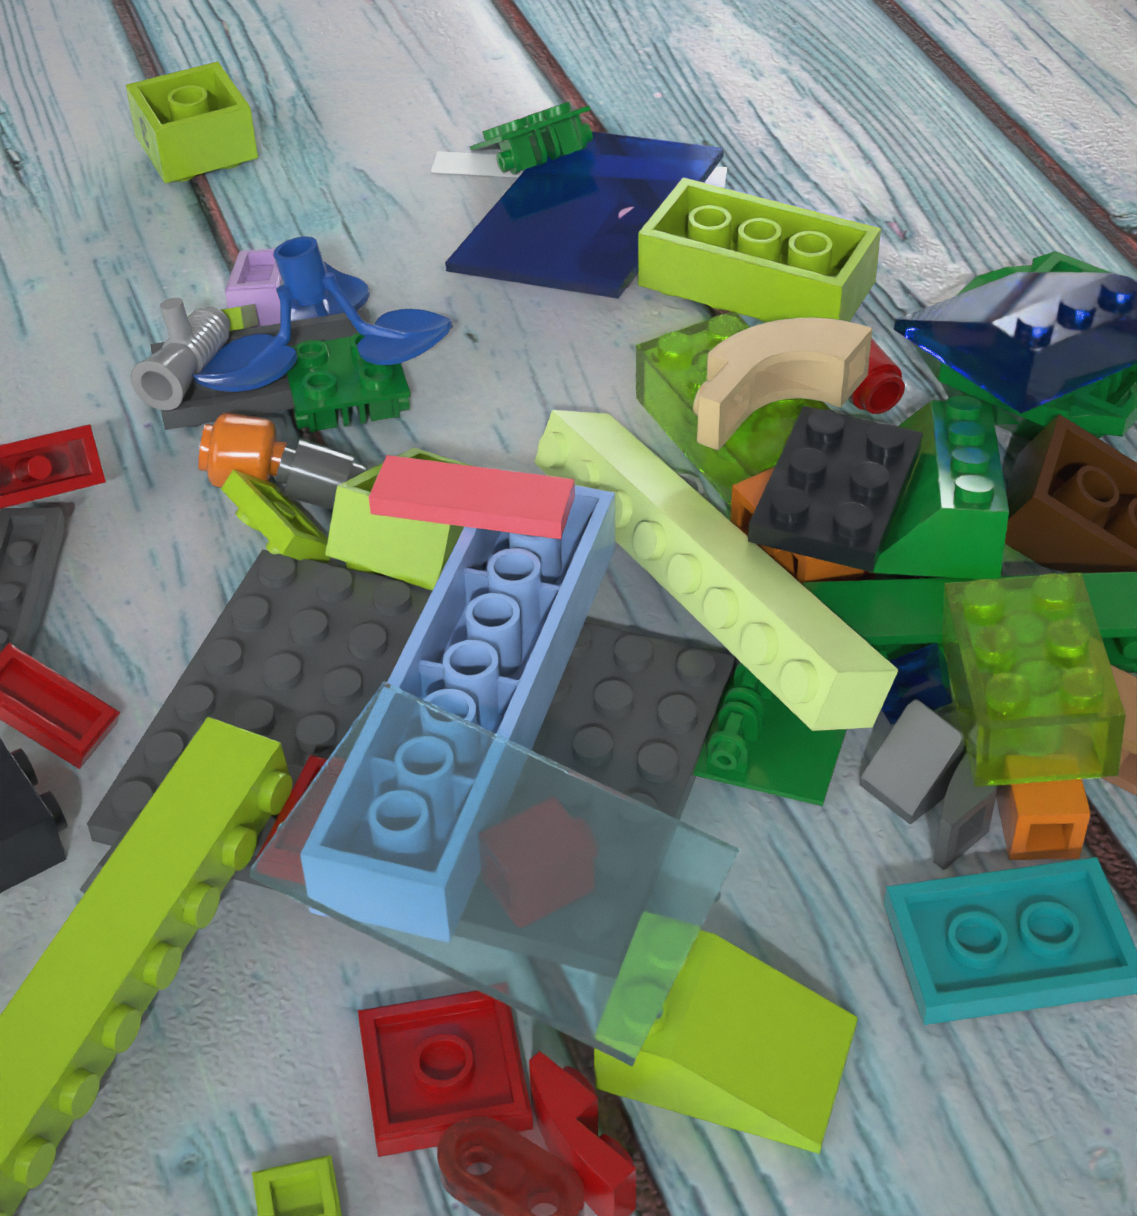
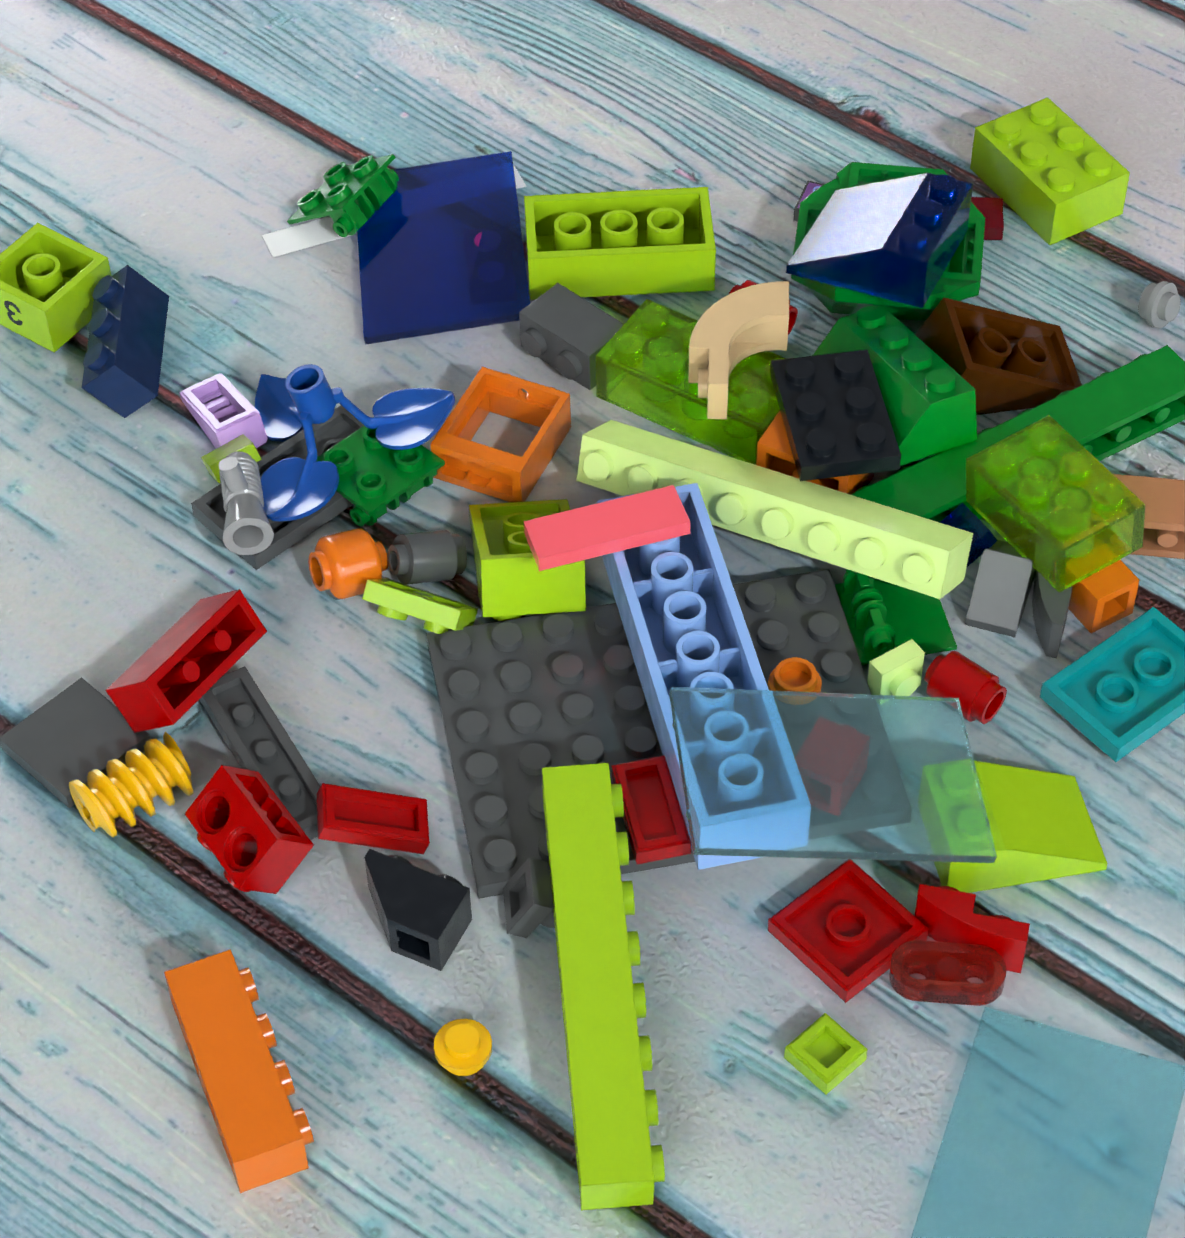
camera: 30 degrees left, 5 degrees up
none -> dark blue brick [81,265,169,418]
none -> orange window [430,367,571,502]
none -> dark grey brick [519,283,628,390]
none -> orange plate [768,657,822,708]
none -> yellowish green plate [867,639,925,708]
none -> red brick [924,651,1007,724]

